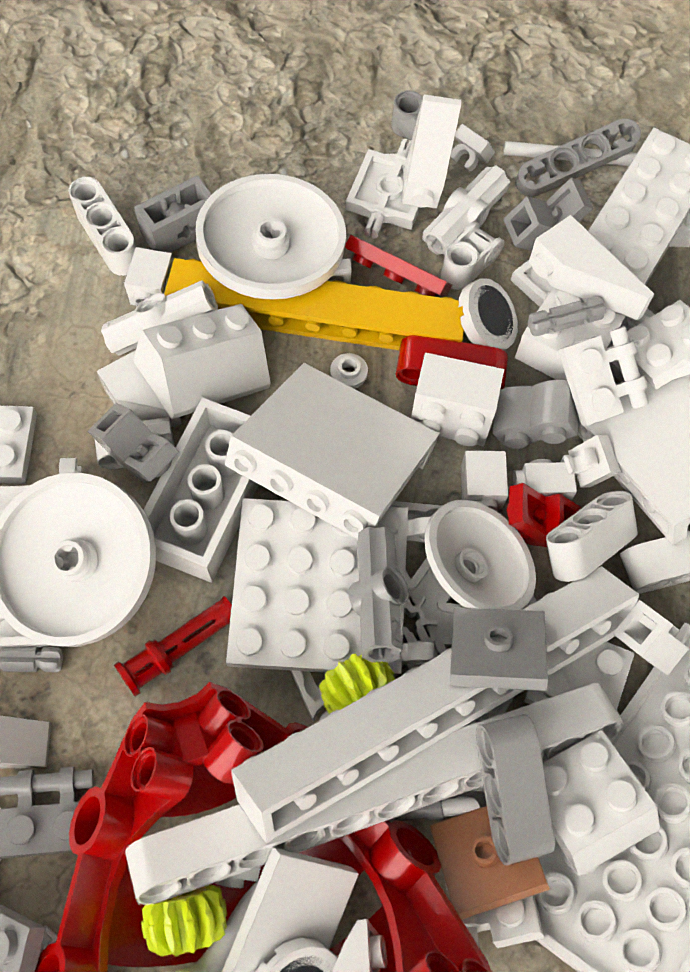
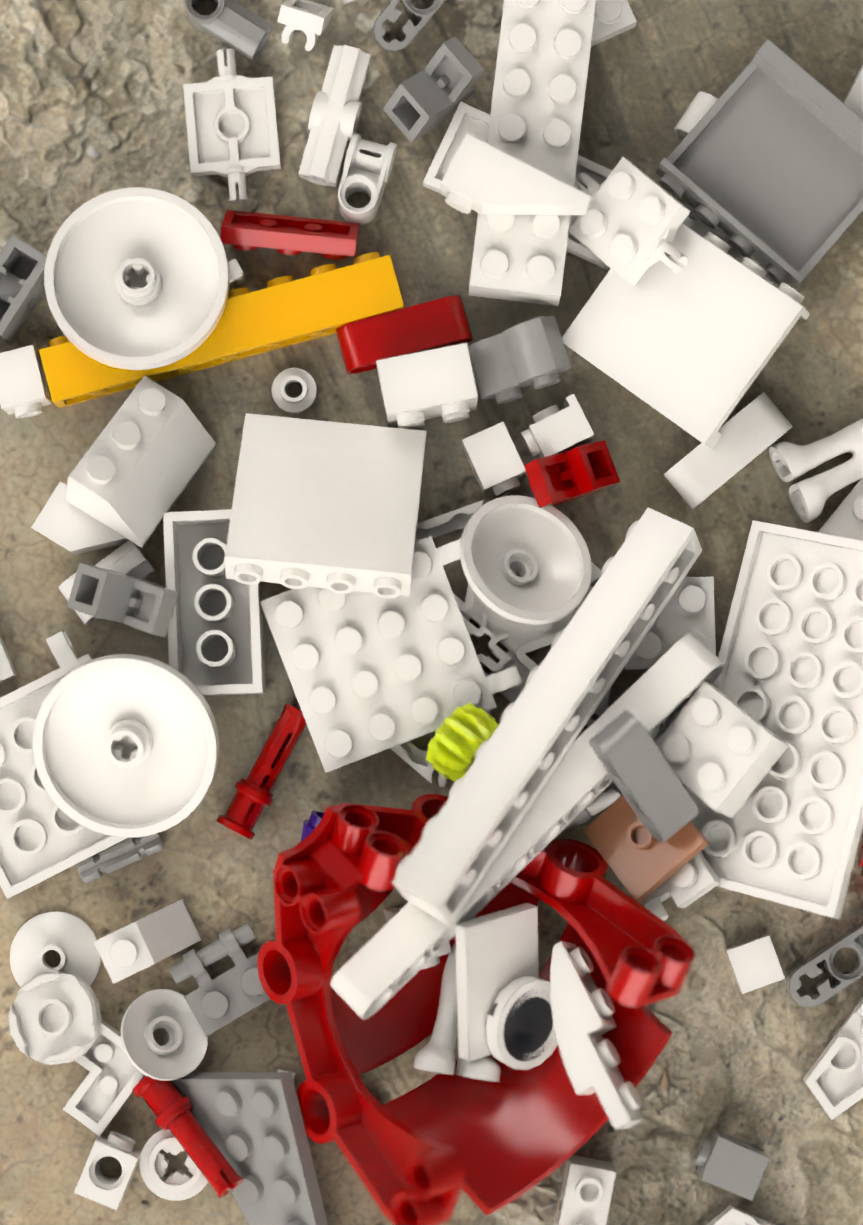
camera: 20 degrees left, 20 degrees up
white piece [101,280,218,356] -> none
neon yellow gear [141,884,227,956] -> none
light grey piece [349,527,409,663] -> none
white slope [402,95,461,208] -> none
light grey plate [450,608,548,691] -> none
tile [459,279,518,350] -> none
light grey axle [527,296,606,336] -> none
white beam [546,491,638,582] -> none
white plate [558,326,648,426] -> none
white tile [564,435,621,488] -> none
white brick [613,600,689,676] -> none

